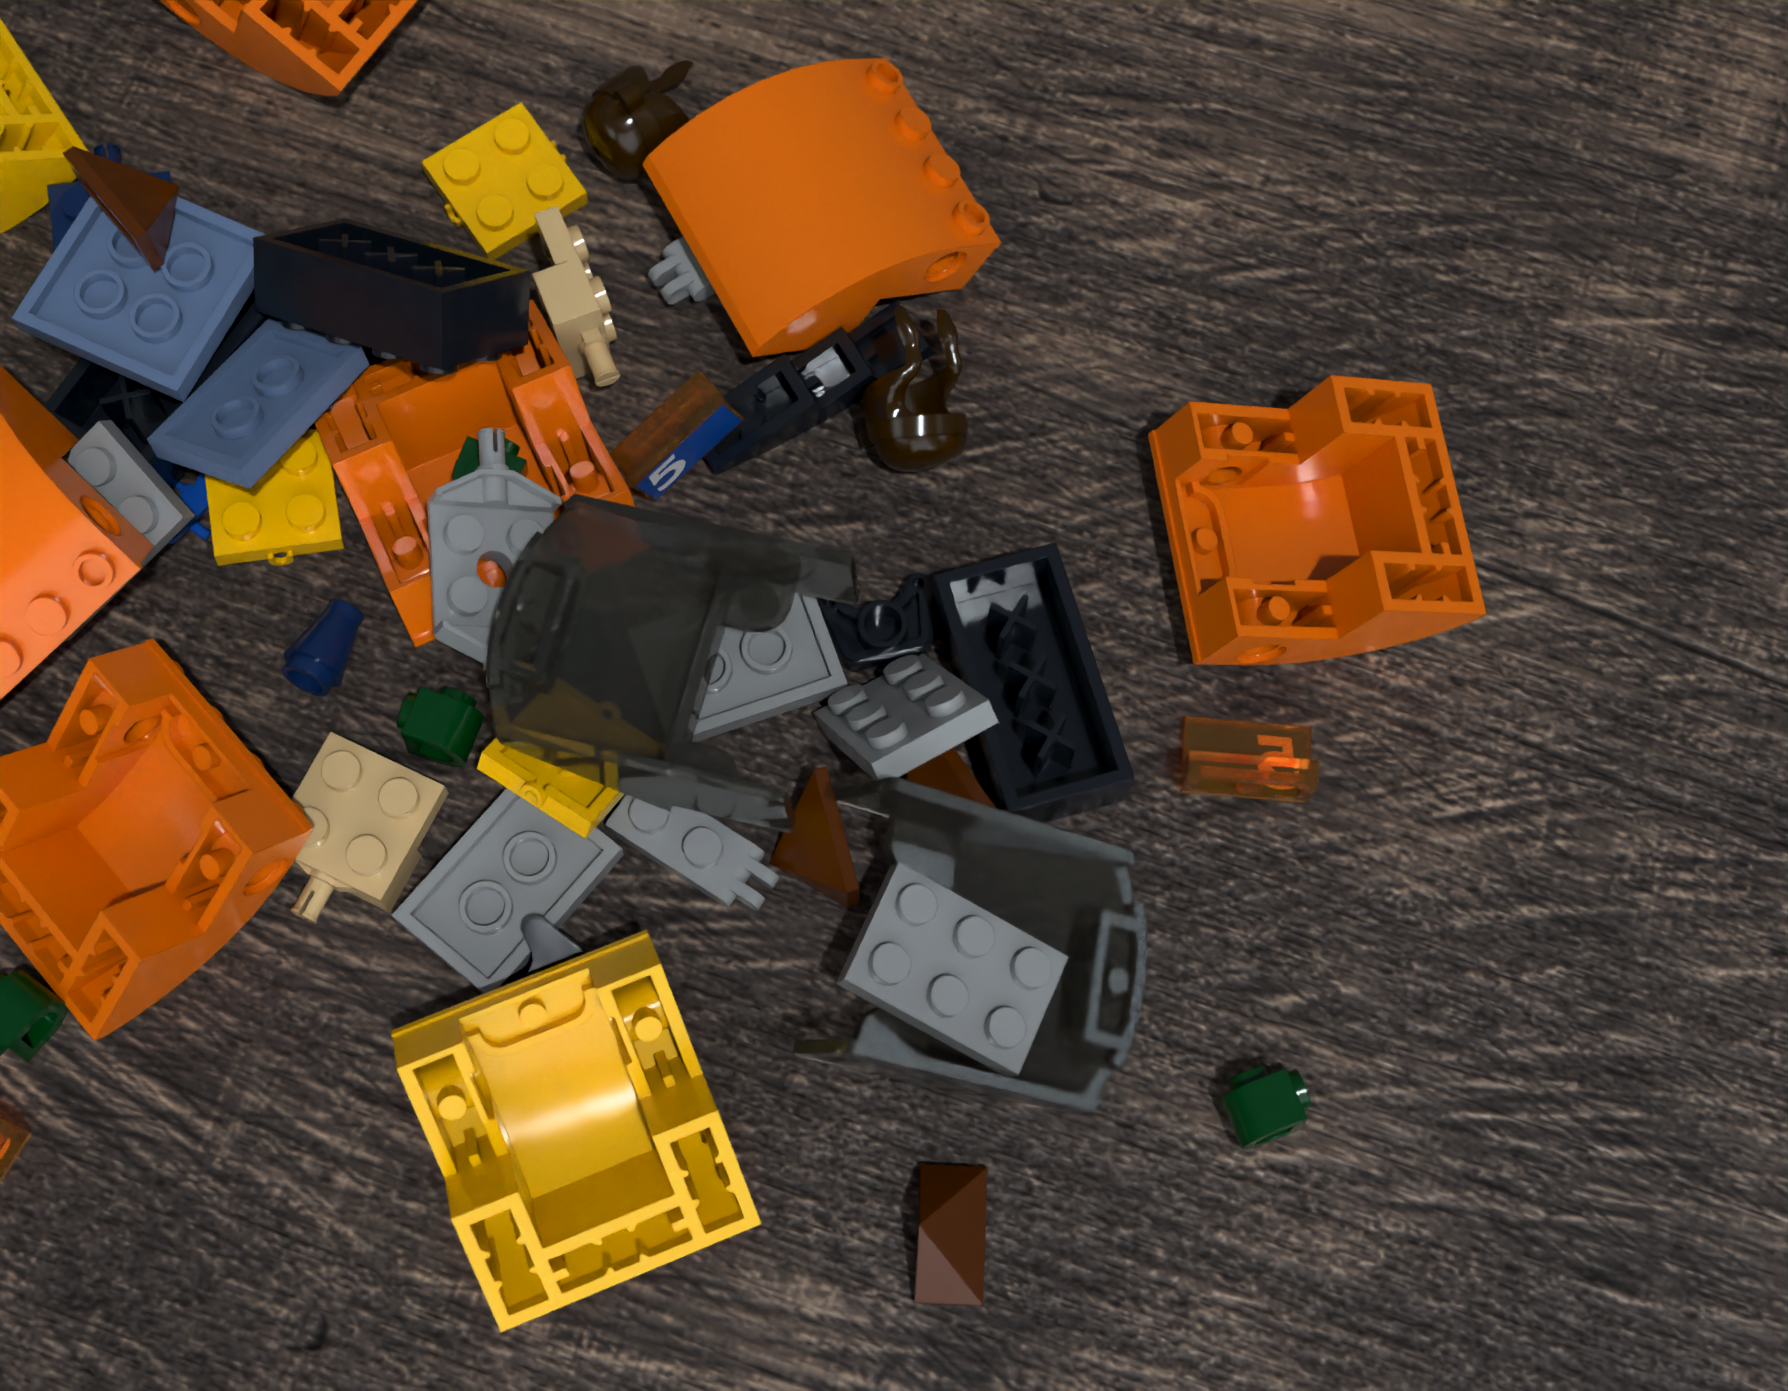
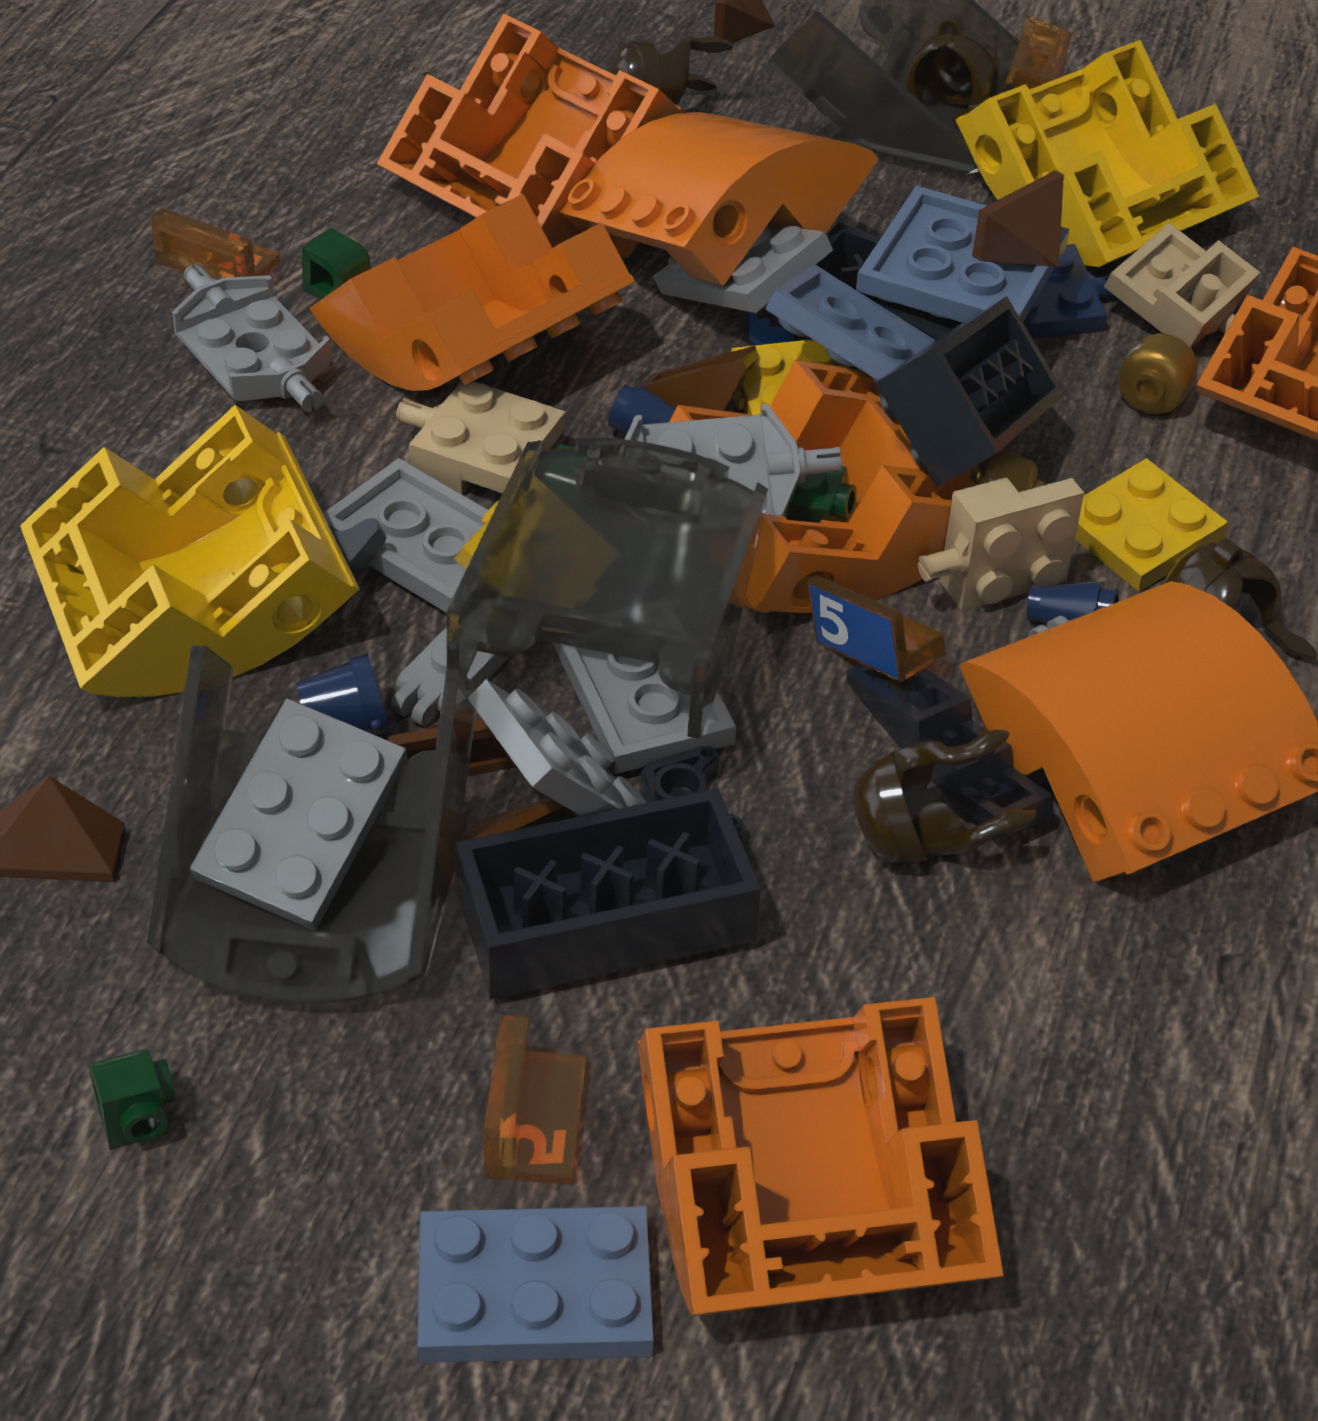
camera: 90 degrees right, 25 degrees down
none -> light grey plate [172,264,332,412]
none -> dark blue piece [296,654,390,737]
none -> sand blue plate [417,1206,653,1363]
none -> reddish brown slope [641,346,758,411]
none -> dark blue cone [1027,581,1119,624]
none -> tan plate [1104,223,1261,348]
none -> pearl gold head [1118,333,1198,415]

